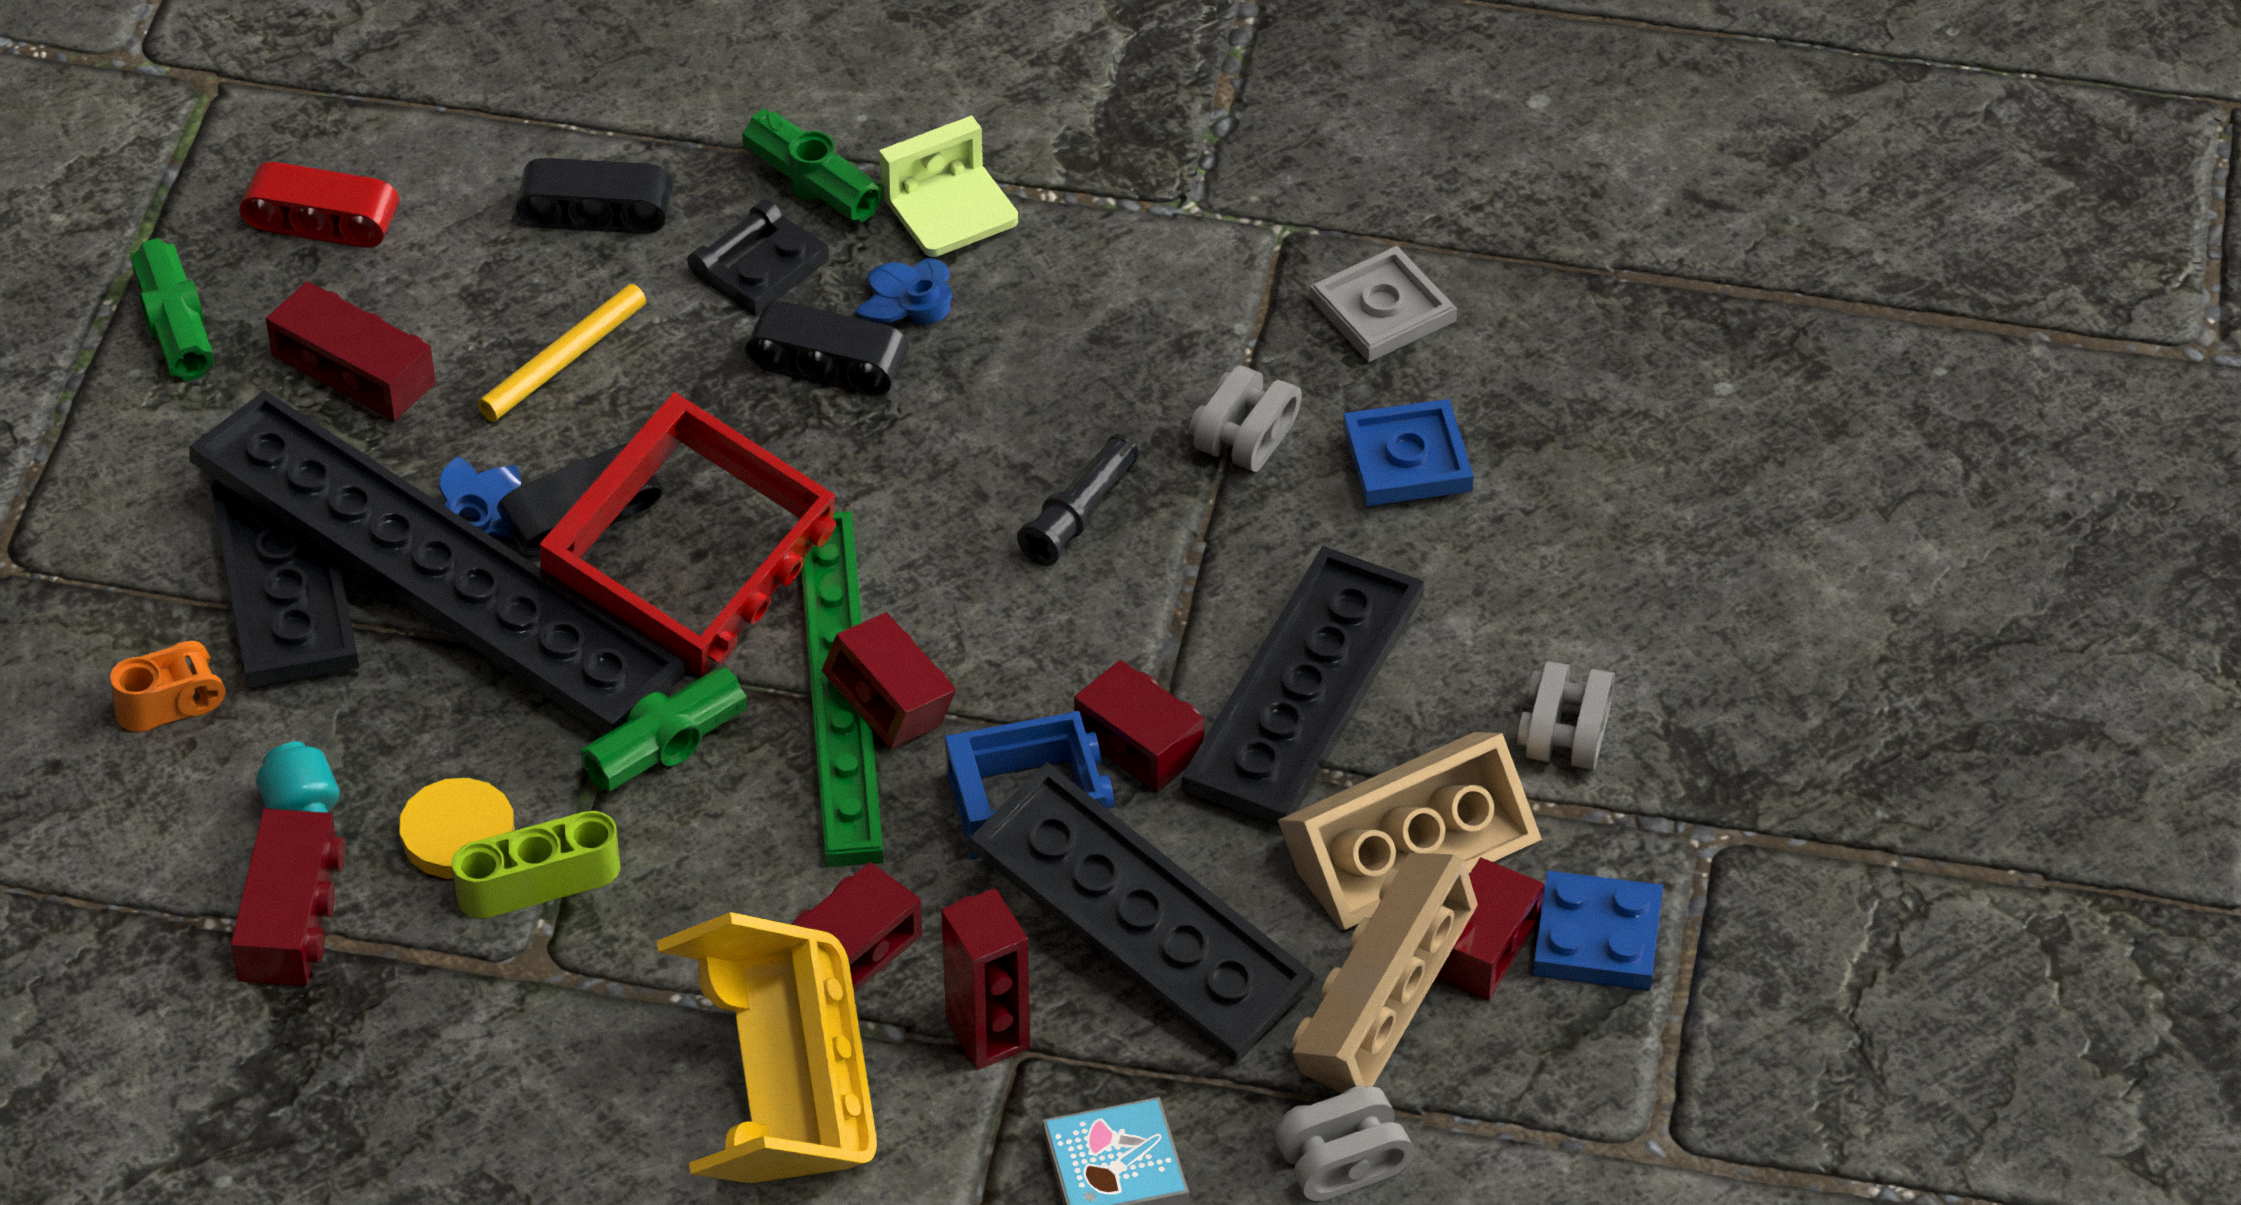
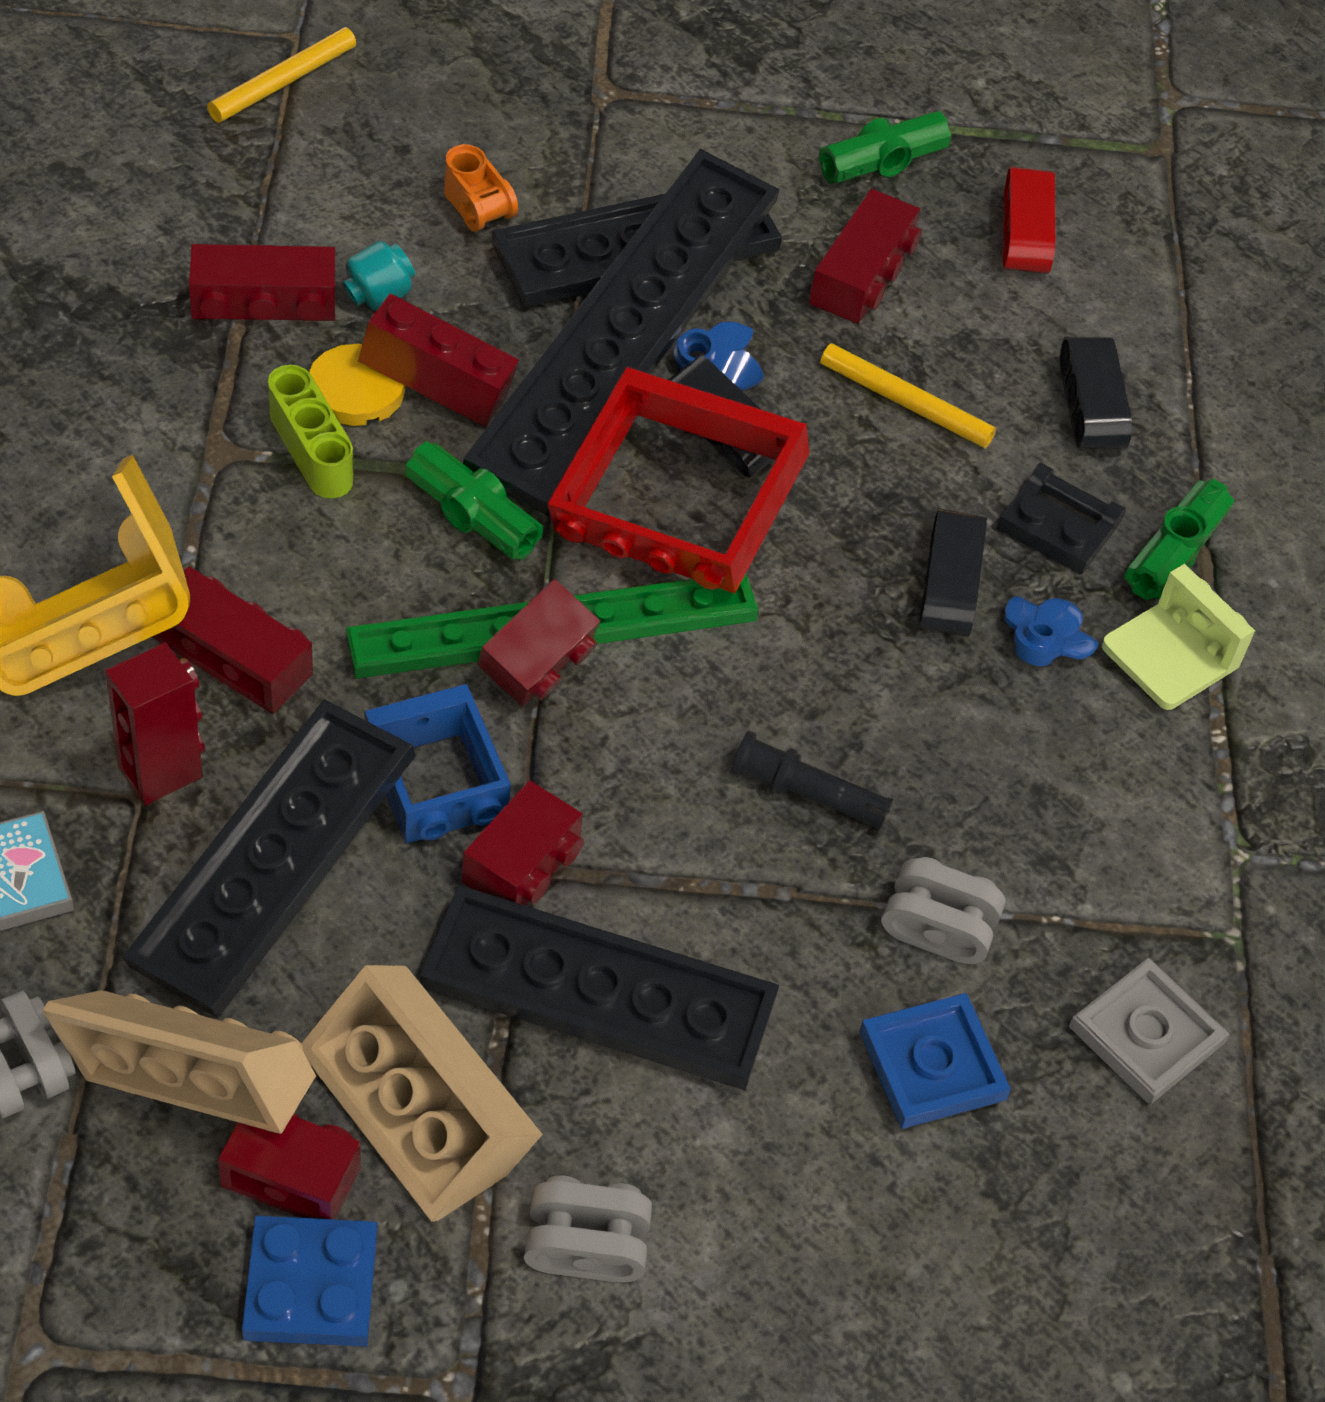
camera: 75 degrees right, 5 degrees up
none -> dark red brick [358,293,519,428]

